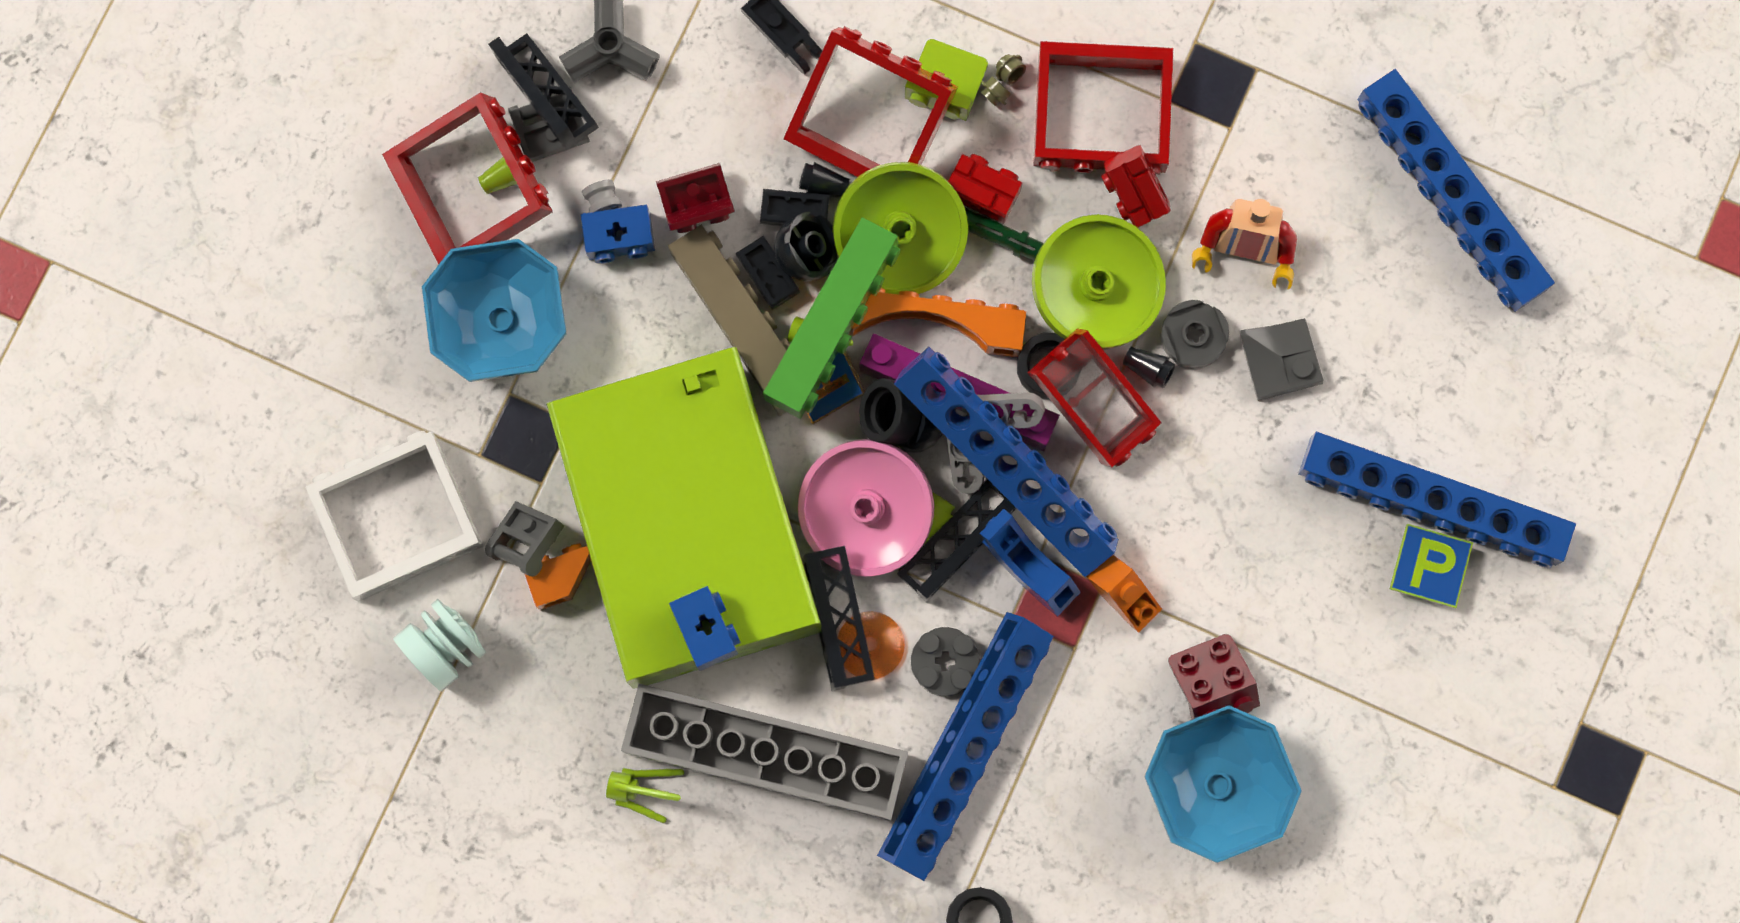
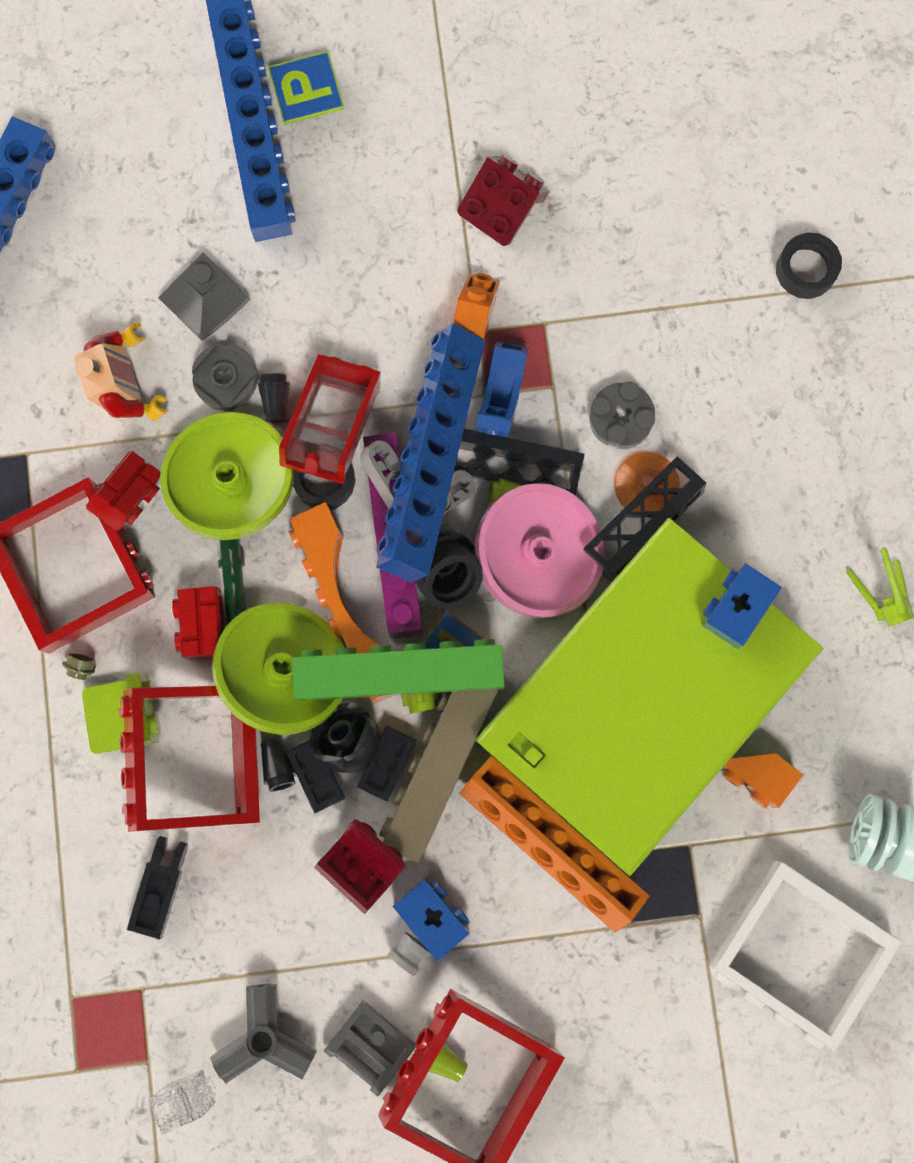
camera: 120 degrees left, 0 degrees up
dark azure rock [422,239,567,382] -> none
dark grey plate [485,501,564,577] -> none
black fence [488,33,599,150] -> none
light grey brick [621,684,908,821] -> none
blue brick [877,612,1054,881] -> none
olive plate [981,76,1011,106] -> none
dark azure rock [1144,705,1302,863] -> none
none -> orange brick [459,755,650,933]

